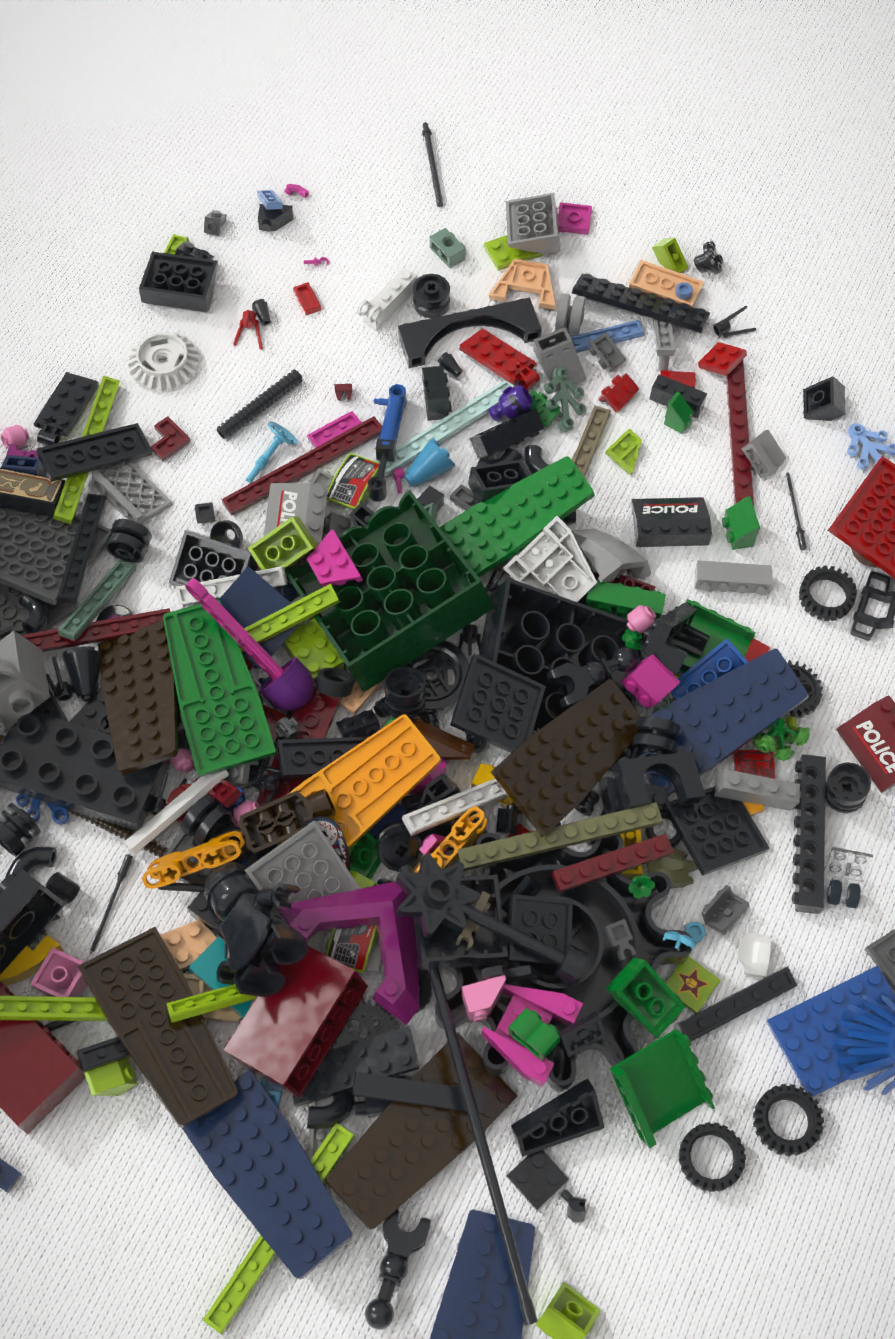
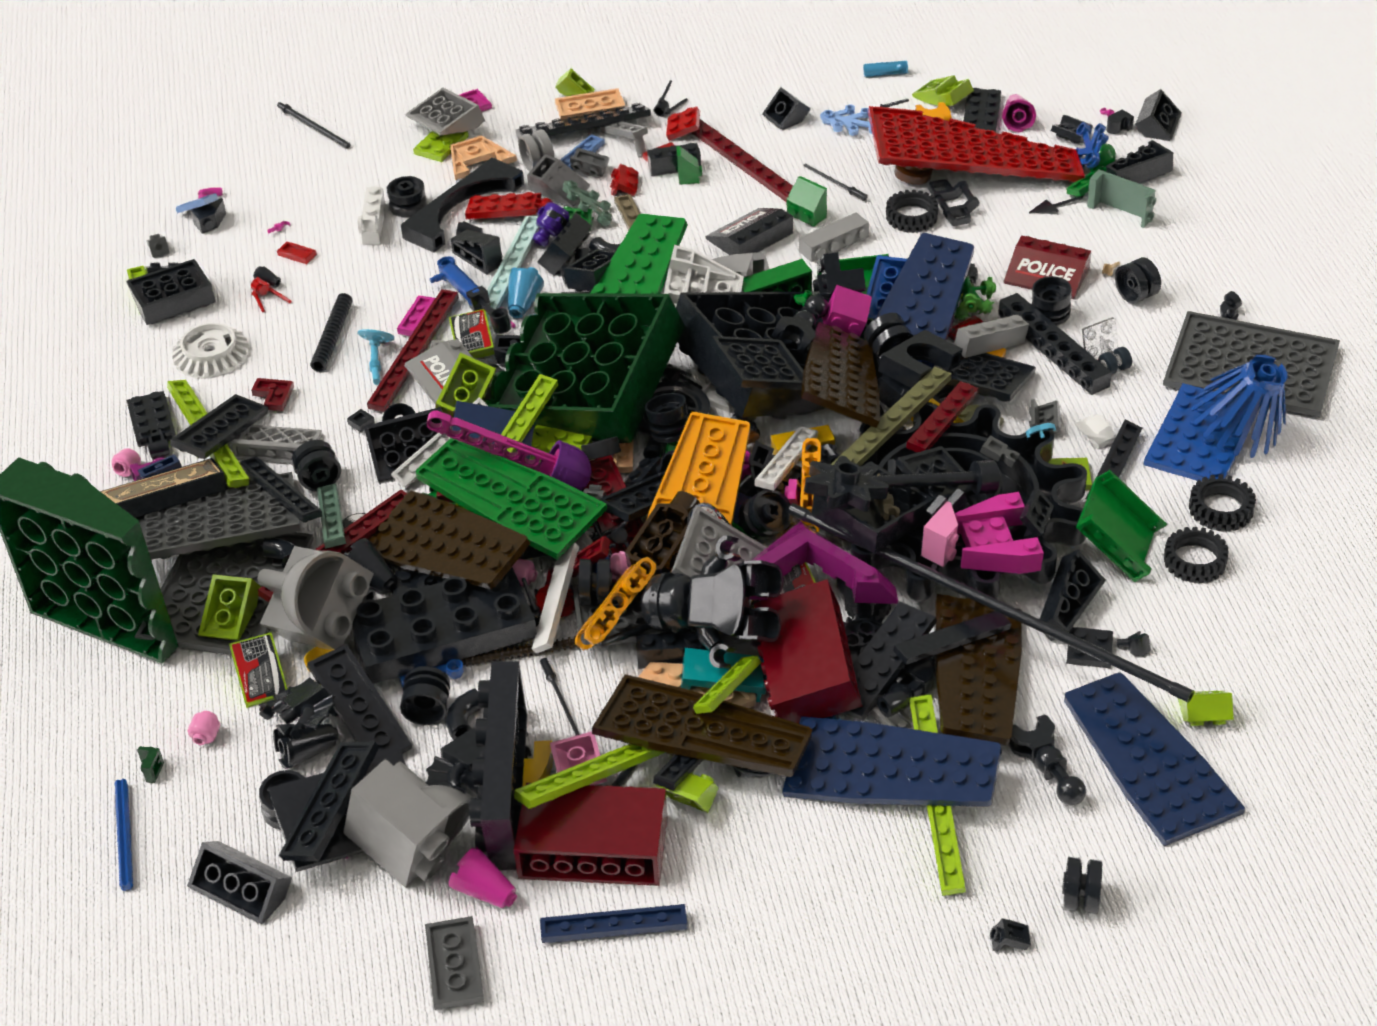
camera: 35 degrees left, 20 degrees down
dark pink wing [307,529,363,587] -> none
dark red tile [334,383,353,401] -> none
sand green brick [429,227,466,269] -> none
green brick [508,1008,560,1061] -> none
lime wing [605,429,642,475] -> none
green slope [605,958,686,1038] -> none
bright pink head [627,605,656,634] -> none
green plant [628,875,655,899] -> none
medium blue tile [675,282,693,300] -> none
black plate [694,240,724,275] -> none
light grey bracket [741,429,786,478] -> none

